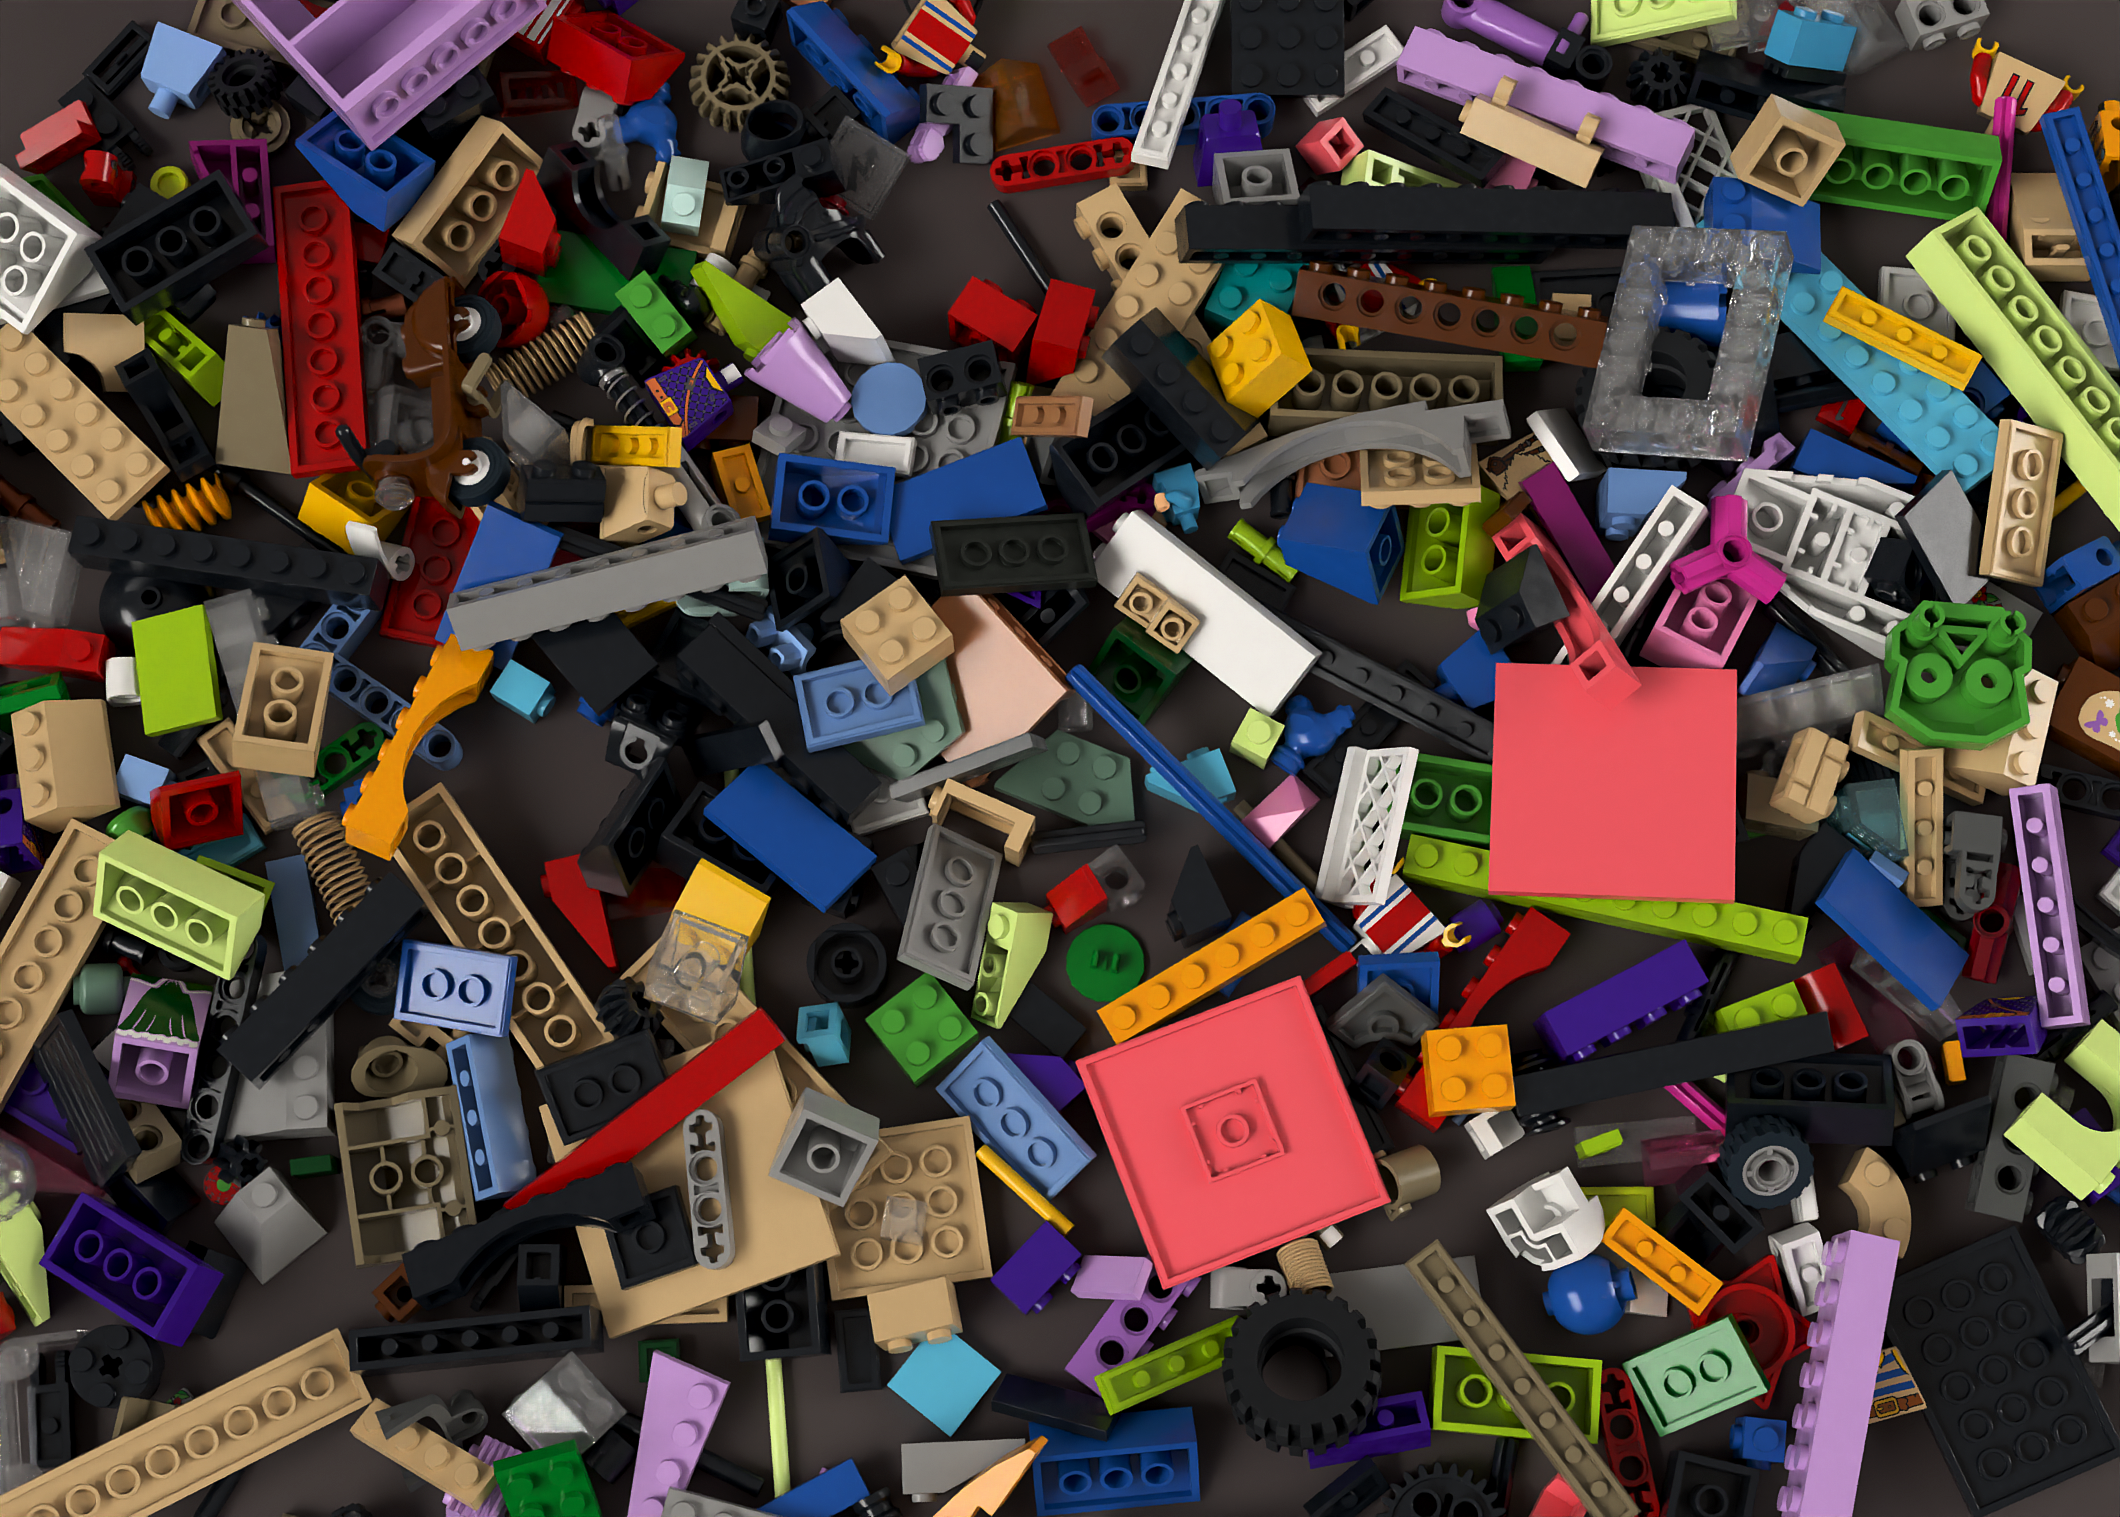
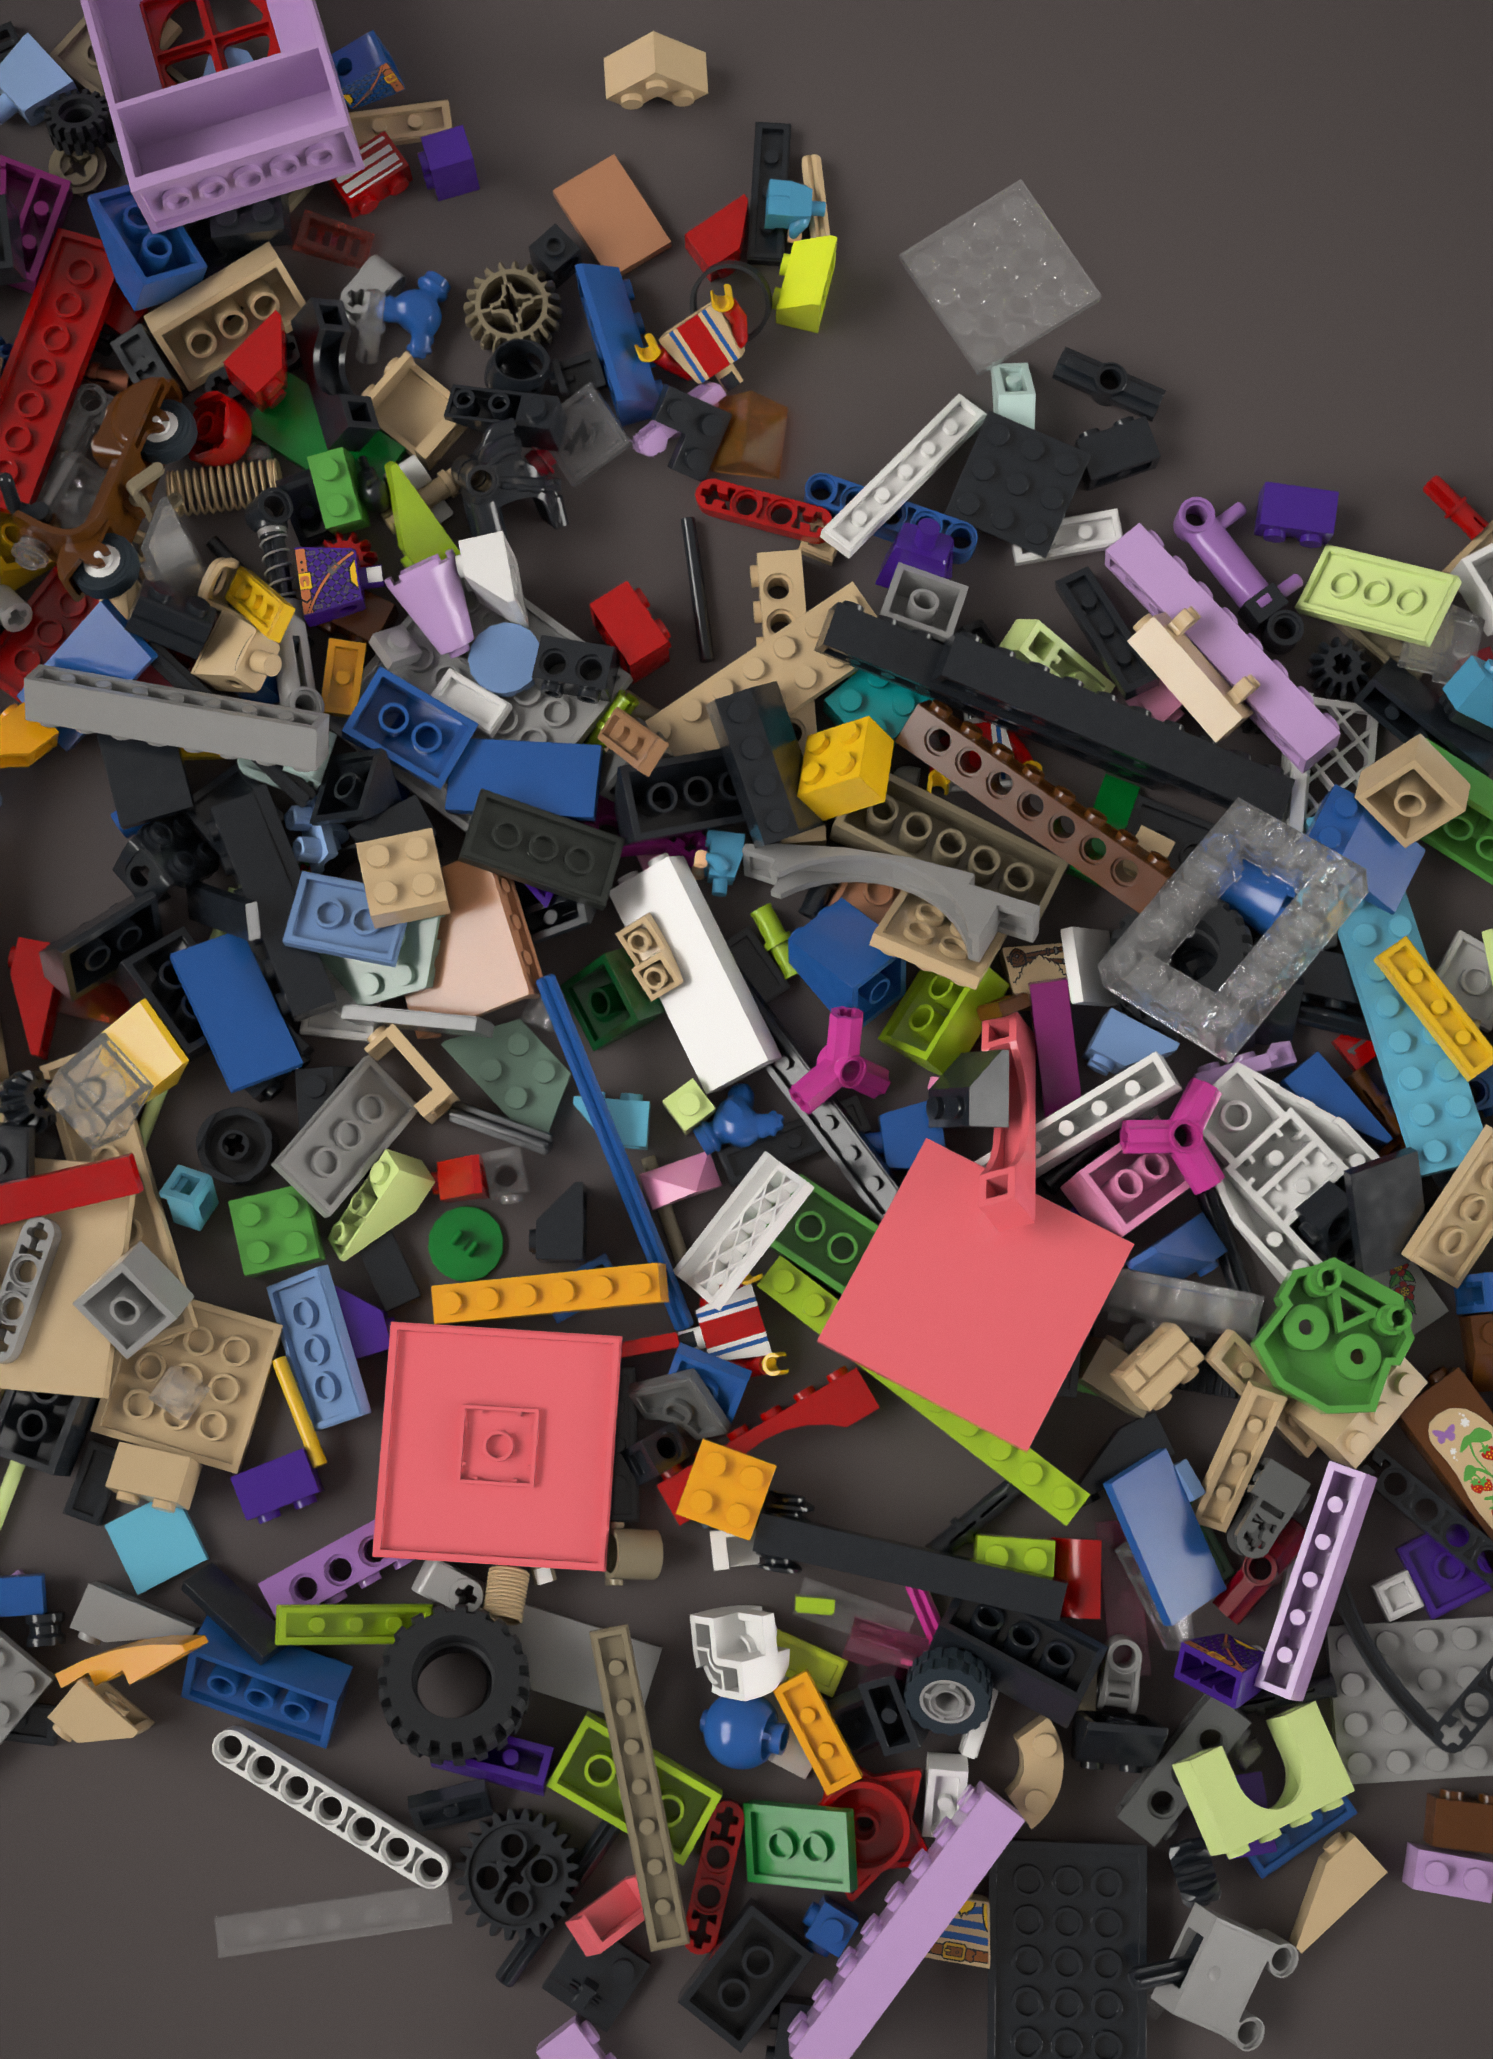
camera: 25 degrees right, 5 degrees up
medium azure brick [489,659,556,724] -> none
red slope [546,10,685,106] -> none
light aqua slope [661,155,709,237] -> none
red slope [1026,278,1100,385] -> none
clear red slope [1047,26,1120,108] -> none
lavender tile [1071,1255,1153,1301] -> none
coral brick [1295,117,1364,175] -> none
dark purple brick [1444,899,1504,954] -> none
dark purple brick [1533,939,1709,1066] -> none
clear light blue slope [1826,778,1909,864] -> none
light orange tile [1940,1040,1966,1086] -> none
none -> dark pink piece [788,1006,891,1114]

